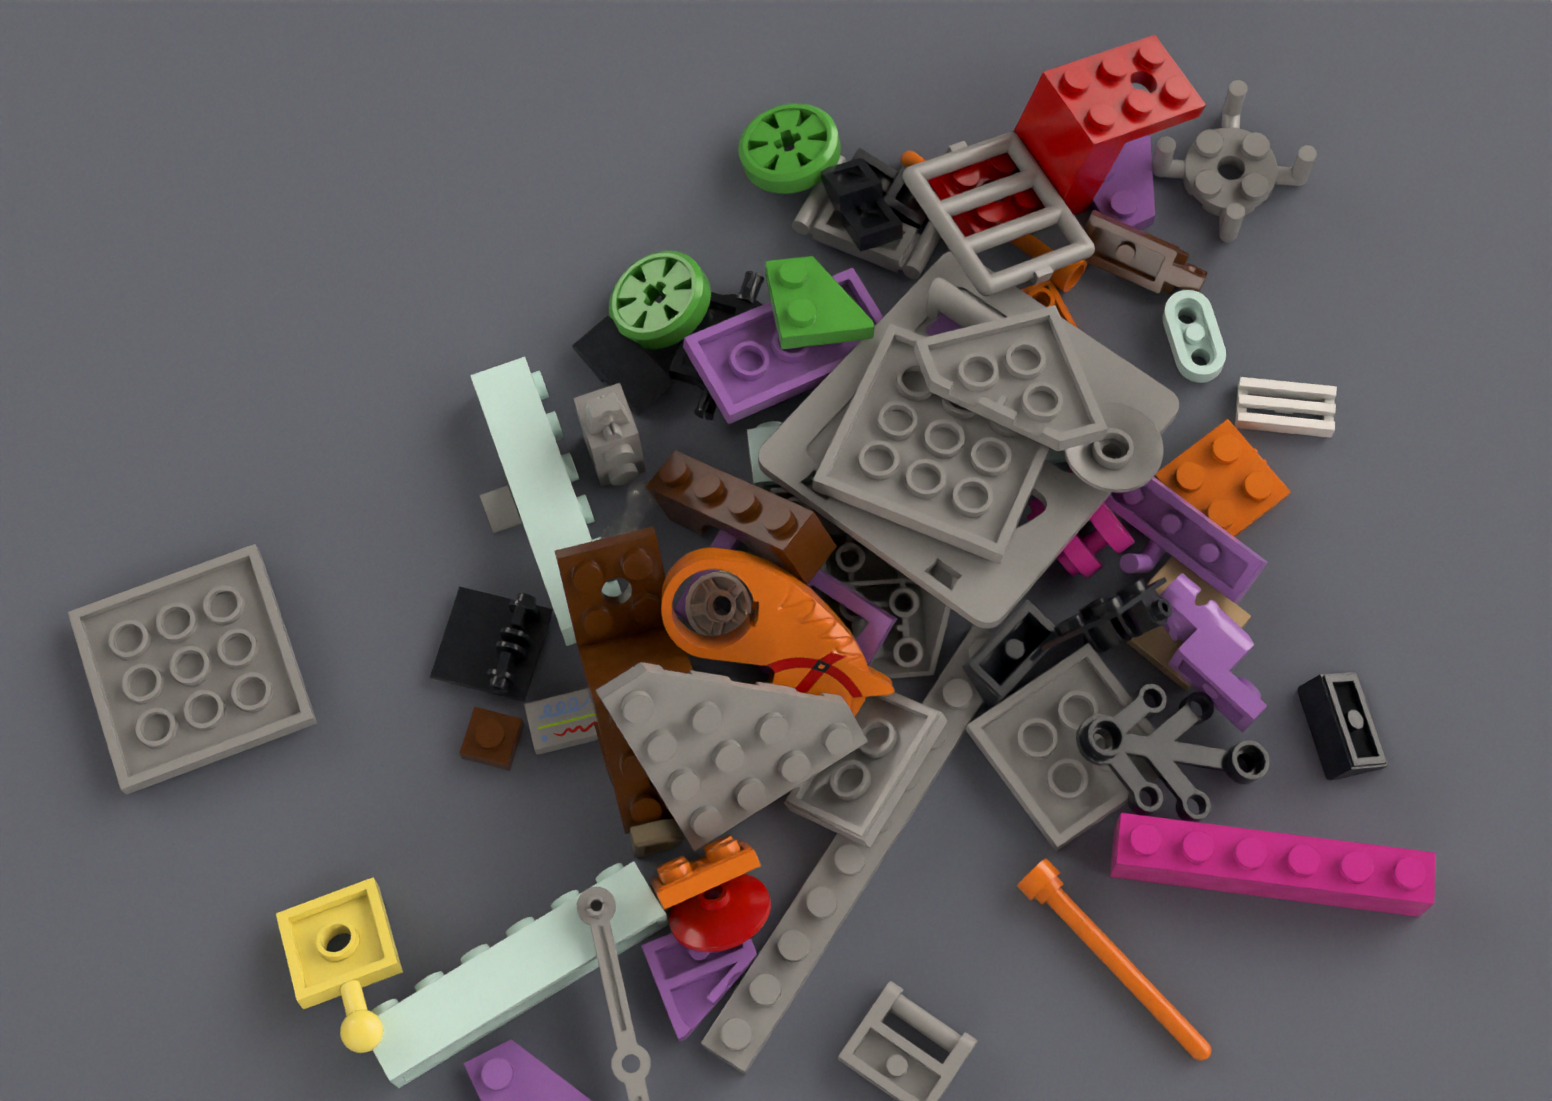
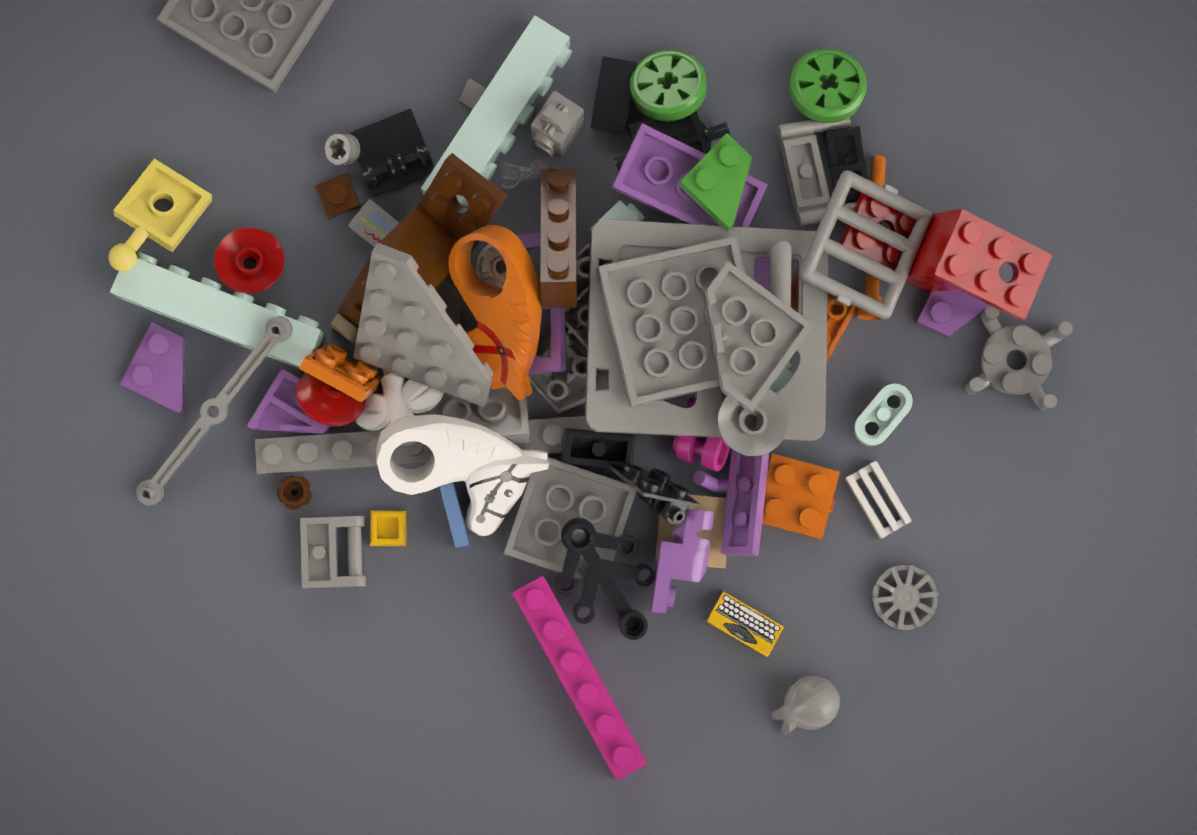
camera: 50 degrees right, 15 degrees up
black slope [821,158,903,252] -> none
orange piece [1017,858,1211,1061] -> none
reddish brown hinge [1084,210,1207,294] -> none
black slope [1298,672,1388,780] -> none
none -> red dish [214,228,285,294]
none -> reddish brown plate [277,475,312,510]
none -> light grey bush [325,134,360,165]
none -> white plant [355,369,445,446]
none -> yellow tile [370,511,407,546]
none -> white animal [376,414,549,536]
none -> medium blue tile [439,482,471,549]
none -> slope [706,591,784,657]
none -> light grey piece [771,675,840,736]
none -> light grey wheel [872,564,939,631]

